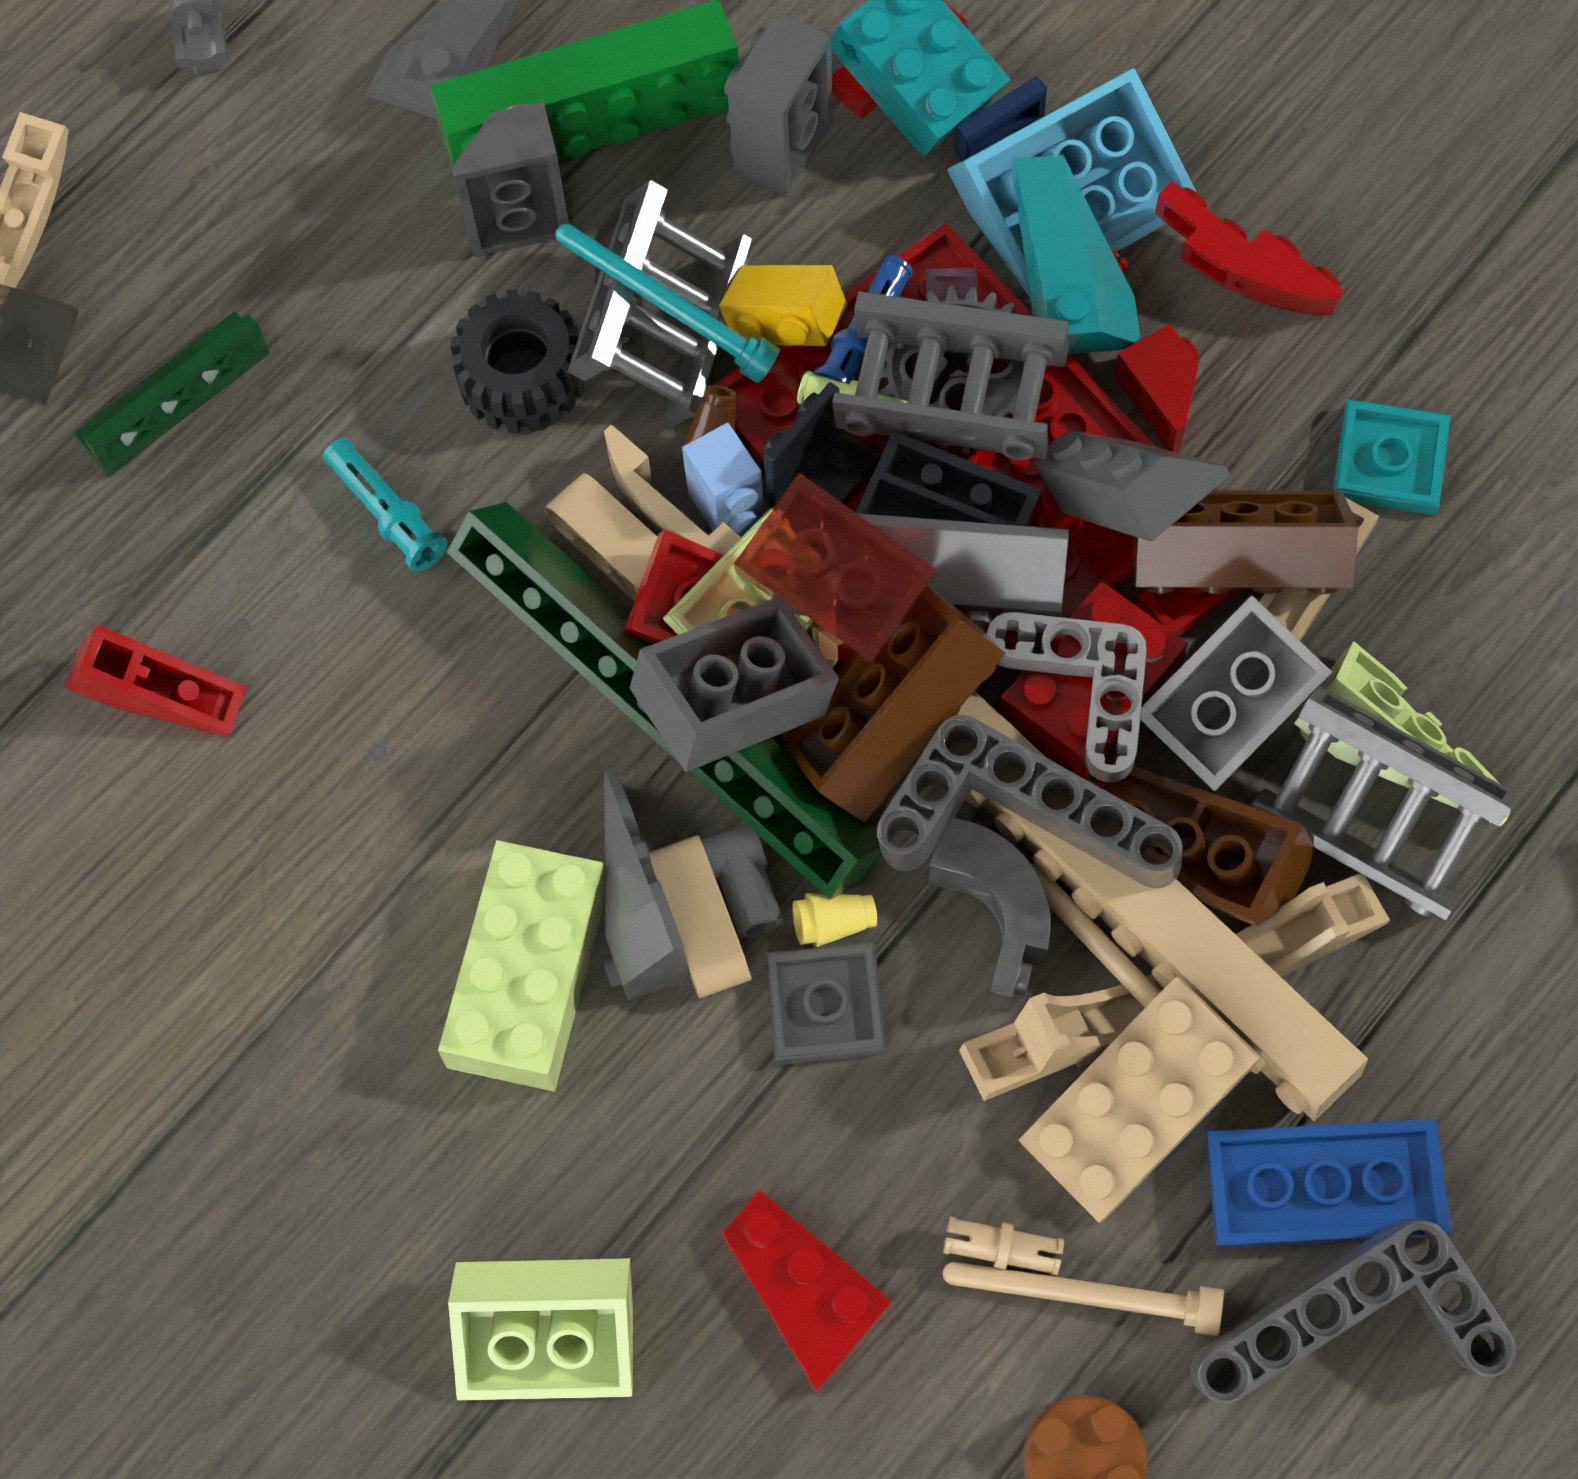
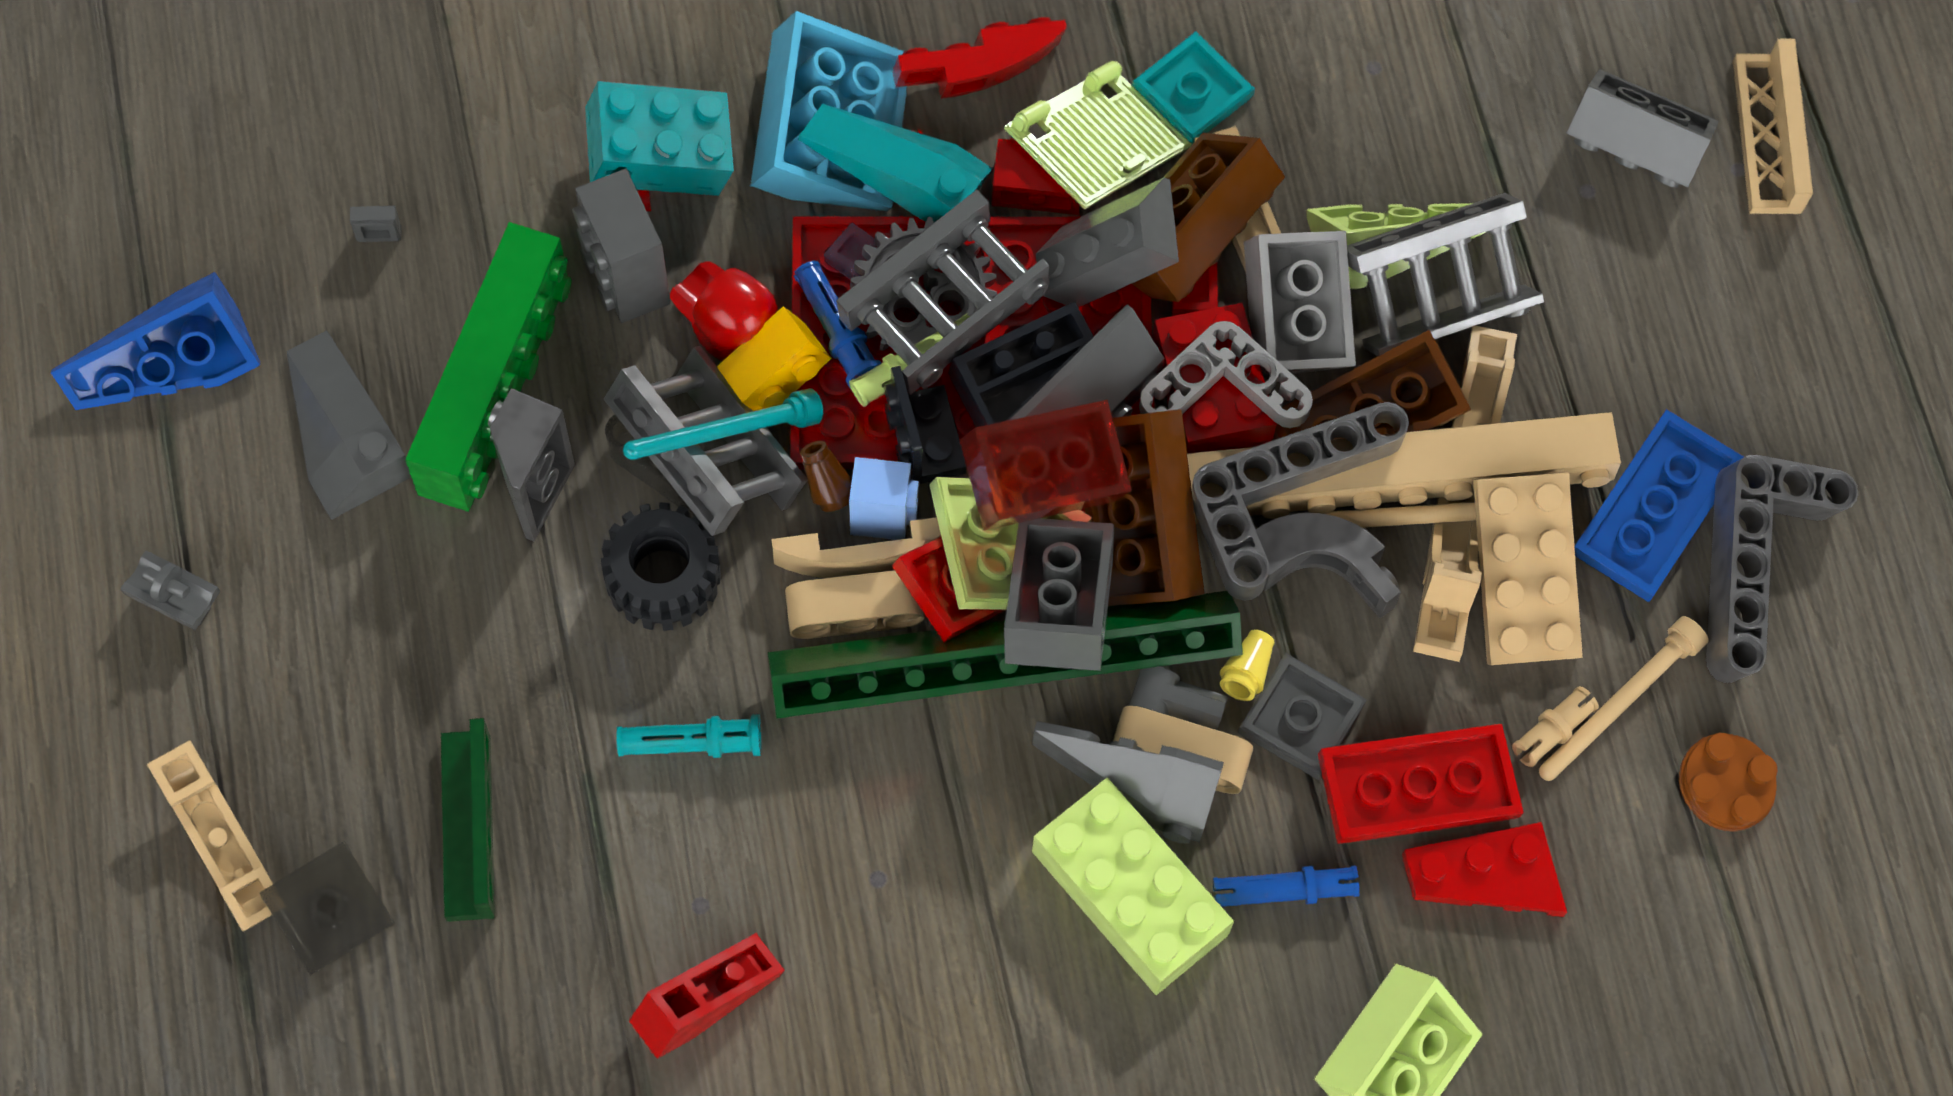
camera: 60 degrees left, 0 degrees up
dark blue tile [955,76,1047,161] -> none
none -> red piece [670,261,778,362]
none -> yellowish green window [1004,61,1192,210]
none -> blue pin [1212,866,1359,907]
none -> red plate [1317,724,1524,844]

